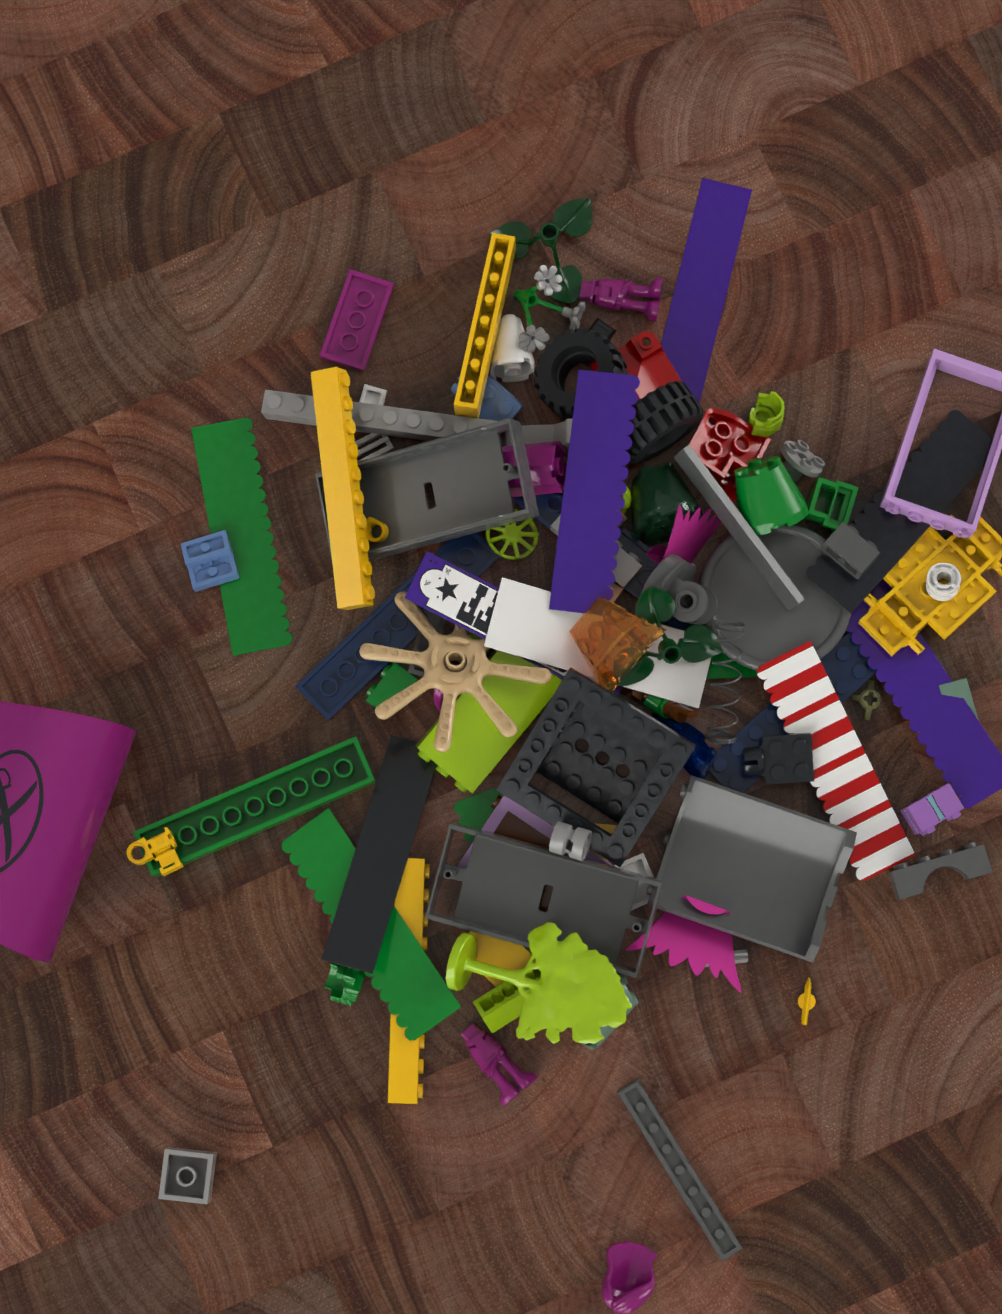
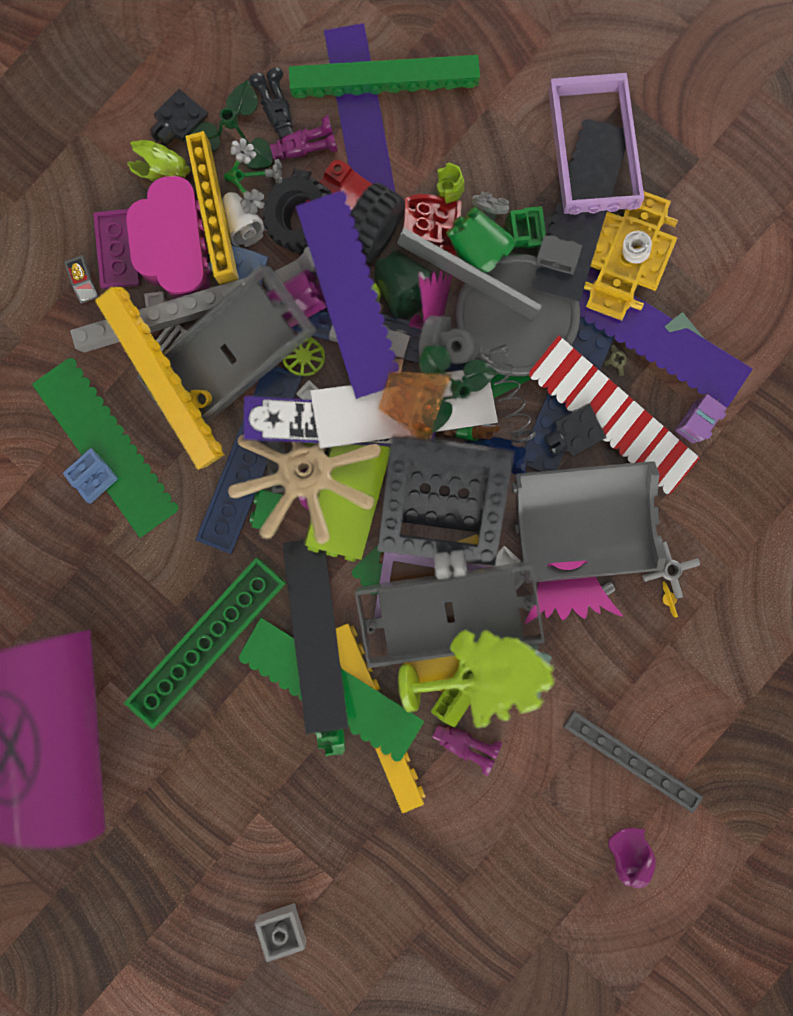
camera: 30 degrees left, 5 degrees up
yellow piece [127,827,184,876] -> none
dark grey arch [888,842,993,900] -> none
none -> slope [64,255,99,303]
none -> dark pink brick [126,176,212,299]
none -> lime head [127,140,191,182]
none -> black plate [150,89,208,146]
none -> black piece [248,67,293,139]
none -> green brick [289,55,480,99]
none -> white tile [296,380,319,400]
none -> light grey bar [642,541,700,599]

